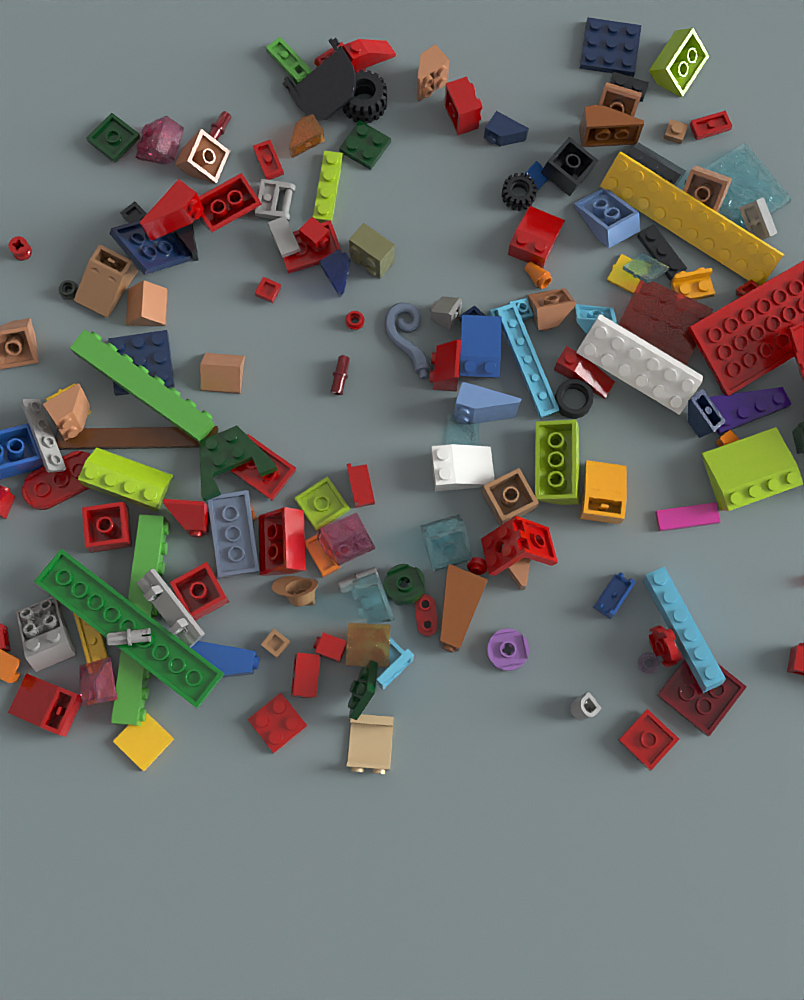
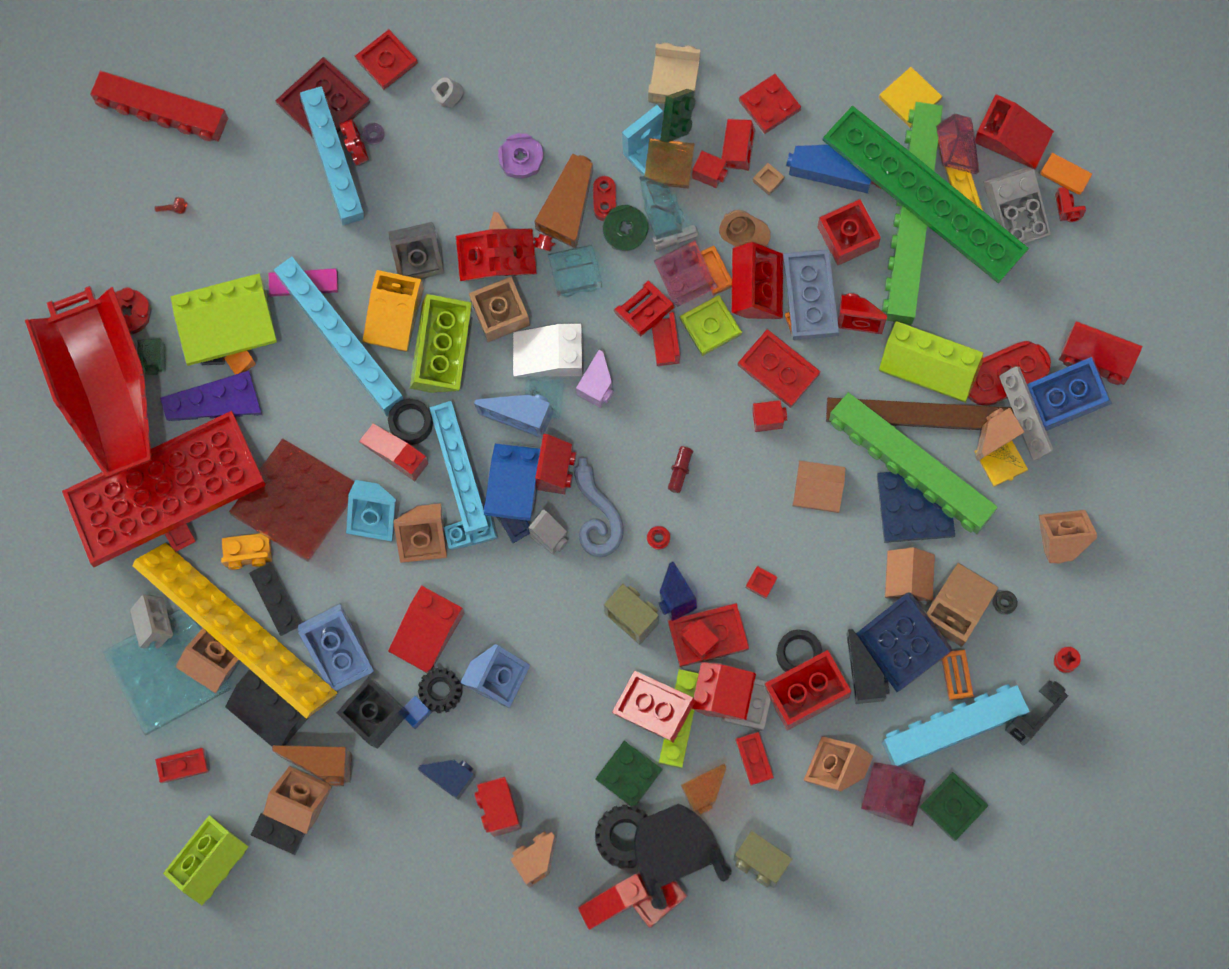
camera: 170 degrees left, 0 degrees up
red brick [82,502,132,553] -> none
light grey axle [107,628,151,646] -> none
black plate [120,201,147,223] -> none
light grey hinge [137,569,205,648] -> none
red slope [139,179,204,241] -> none
dark green wing [200,425,278,502] -> none
dark red axle [208,111,231,141] -> none
bright green plate [266,37,312,85] -> none
light grey tile [268,216,300,258] -> none
orange cone [524,261,552,289] -> none
white brick [576,314,703,415] -> none
dark blue plate [579,17,642,77] -> none
blue hinge [593,572,636,619] -> none
yellow piece [606,254,651,296] -> none
clear light blue piece [623,253,669,284] -> none
medium nougat plate [663,119,688,144] -> none
dark blue slope [688,389,726,438] -> none
none -> medium azure brick [274,256,404,416]
none -> flat silver slope [388,222,444,279]
none -> medium blue slope [460,644,530,708]
none -> lavender slope [576,350,614,408]
none -> plate [612,671,696,743]
none -> red plate [613,281,675,337]
none -> red slope [692,662,756,720]
none -> olive brick [733,830,792,888]
none -> red brick [752,400,787,432]
none -> black tyre [776,629,823,672]
none -> medium azure brick [882,684,1029,769]
none -> orange tile [941,650,974,701]
none -> black panel [1005,680,1068,746]

